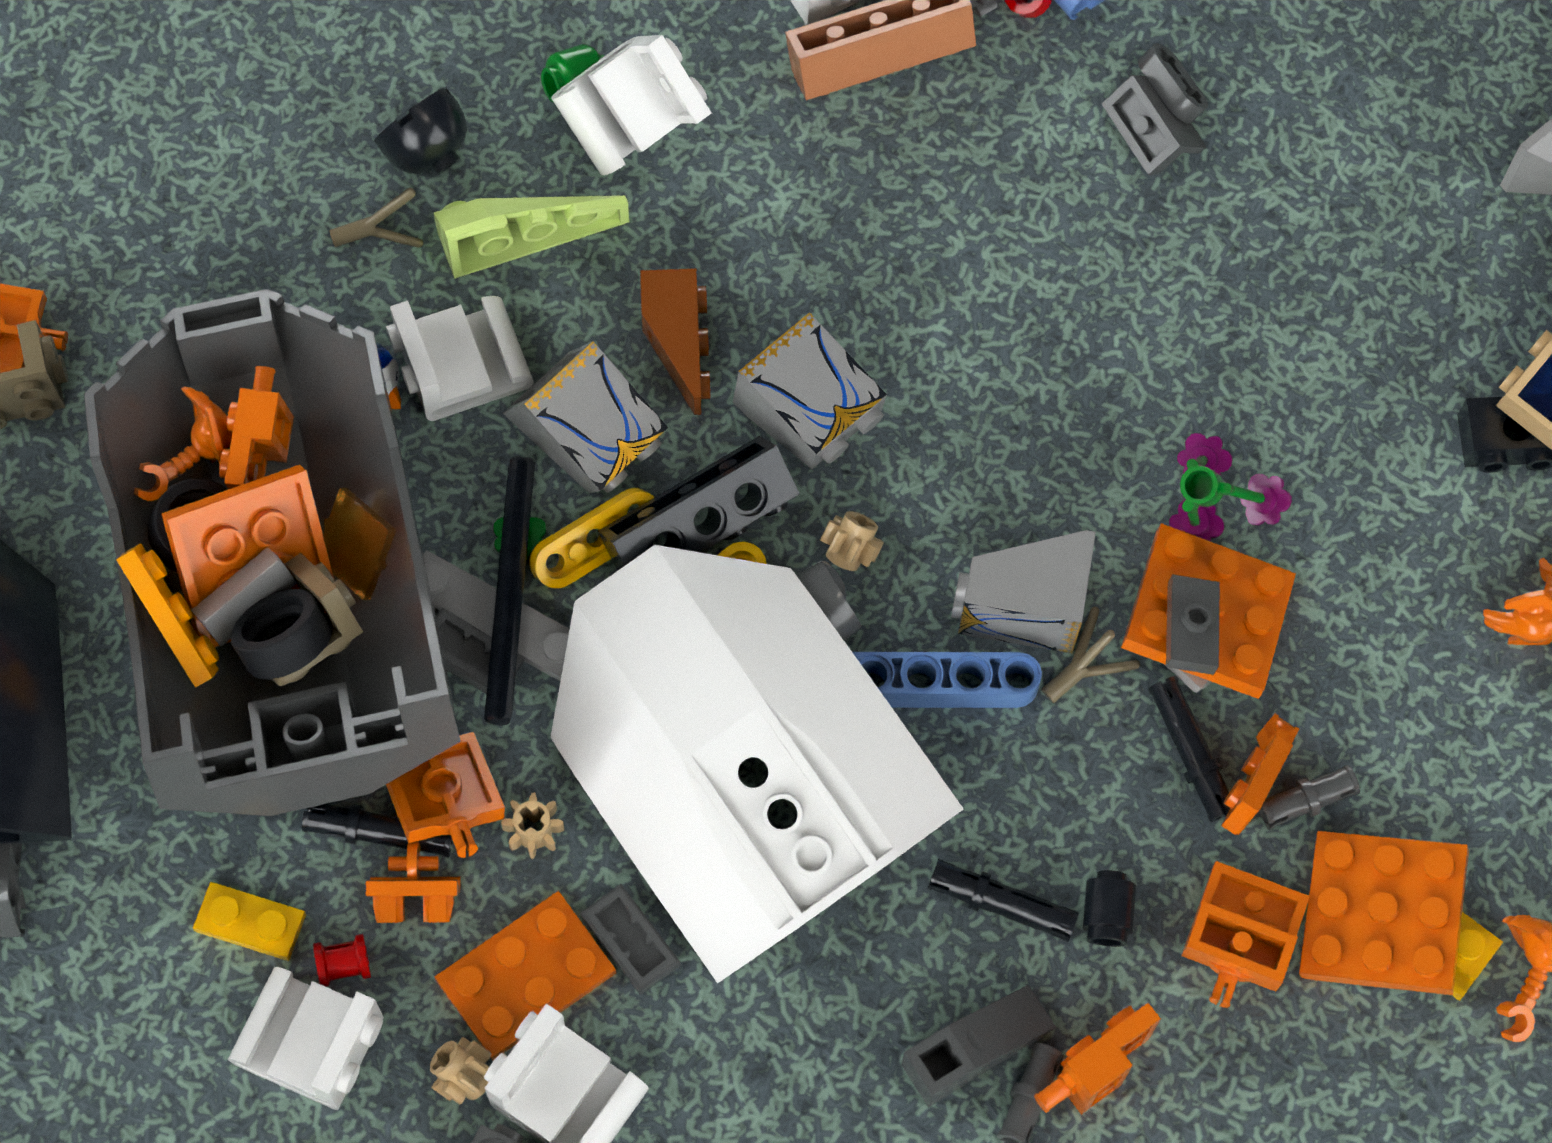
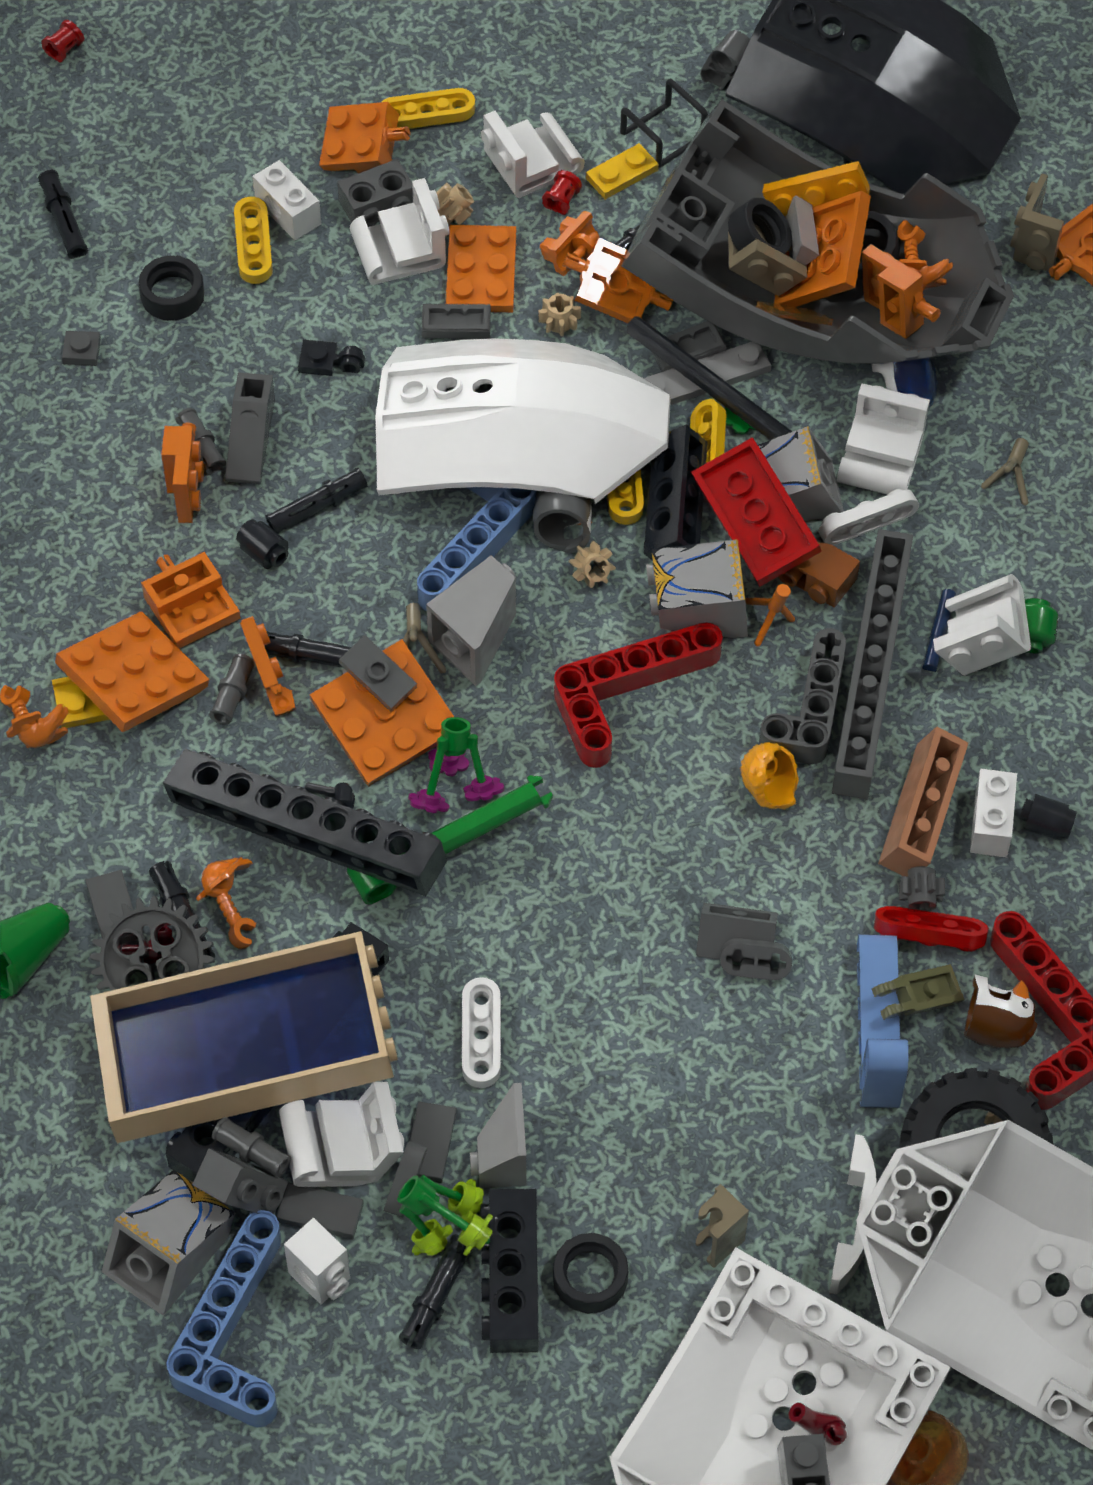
camera: 130 degrees right, 10 degrees down
black cylinder [374,88,467,175] -> none
yellowish green wedge [434,195,629,279] -> none
none -> black brick [163,749,447,897]
none -> black plate [298,339,366,376]
none -> black hand [305,782,355,809]
none -> green piece [347,775,553,905]
none -> white plate [462,977,501,1088]
none -> red beam [554,622,723,768]
none -> black piece [620,78,708,168]
none -> red plate [691,437,822,587]
none -> light orange hair [740,742,799,810]
none -> orange plant [745,584,795,646]
none -> dark grey beam [759,628,846,764]
none -> white plate [818,489,919,546]
none -> dark grey brick [832,529,913,800]
none -> dark blue piece [922,589,956,672]

